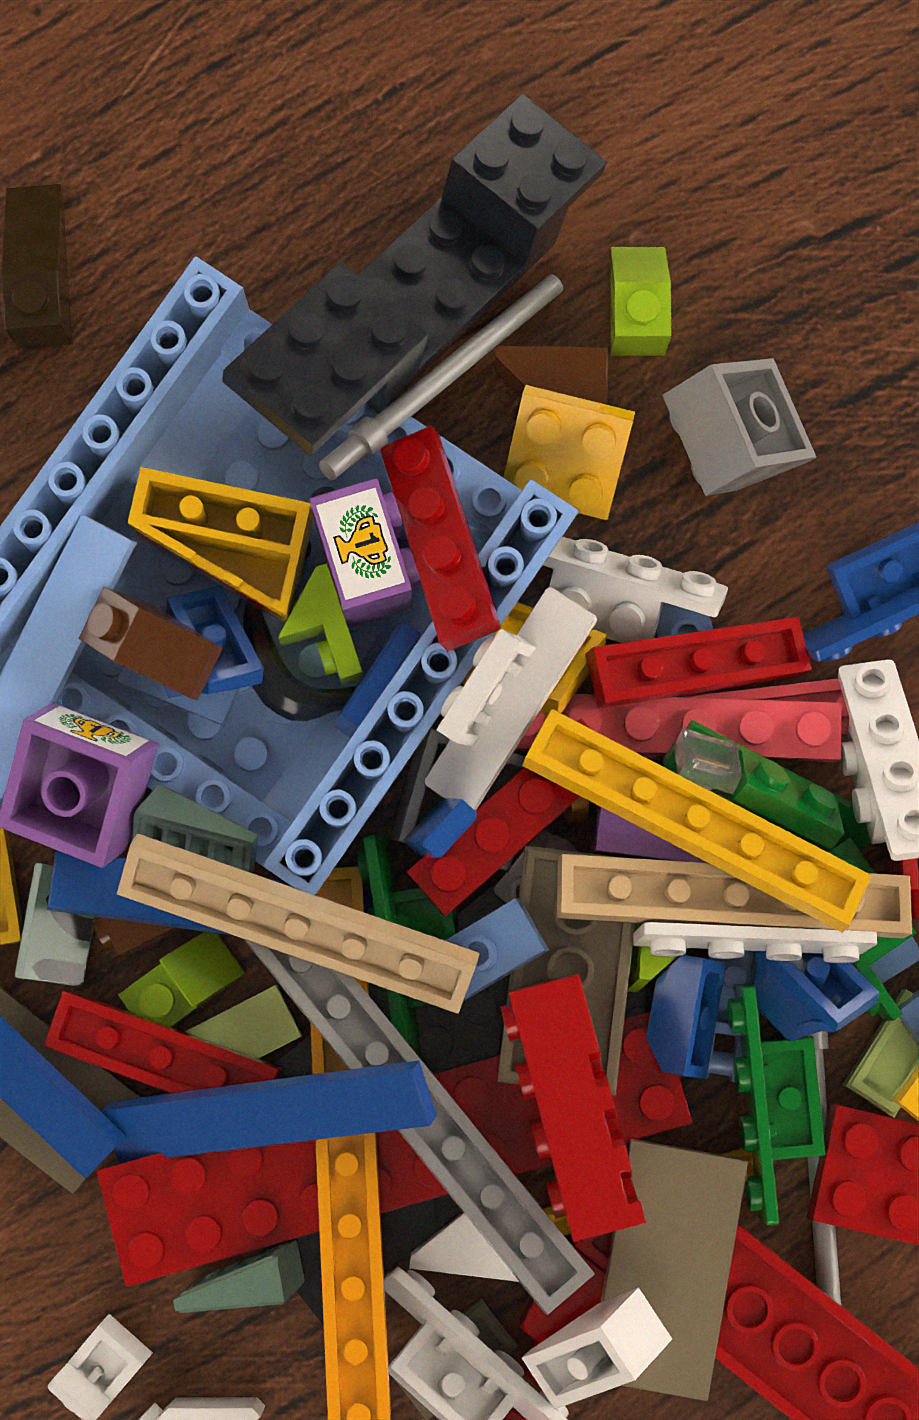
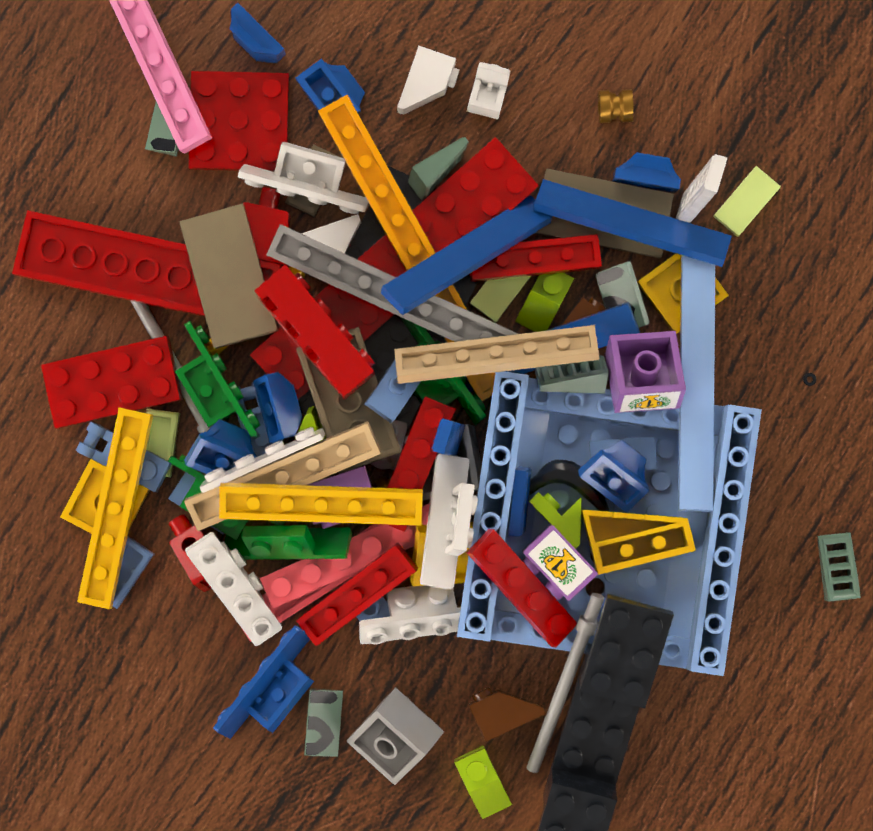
camera: 150 degrees right, 5 degrees up
dark brown slope [2,184,73,349] -> none
reddish brown slope [78,586,223,700] -> none
yellow plate [503,385,635,520] -> none
white slope [522,1287,672,1409] -> none
clear plate [674,728,742,794] -> none
none -> slope [304,688,343,757]

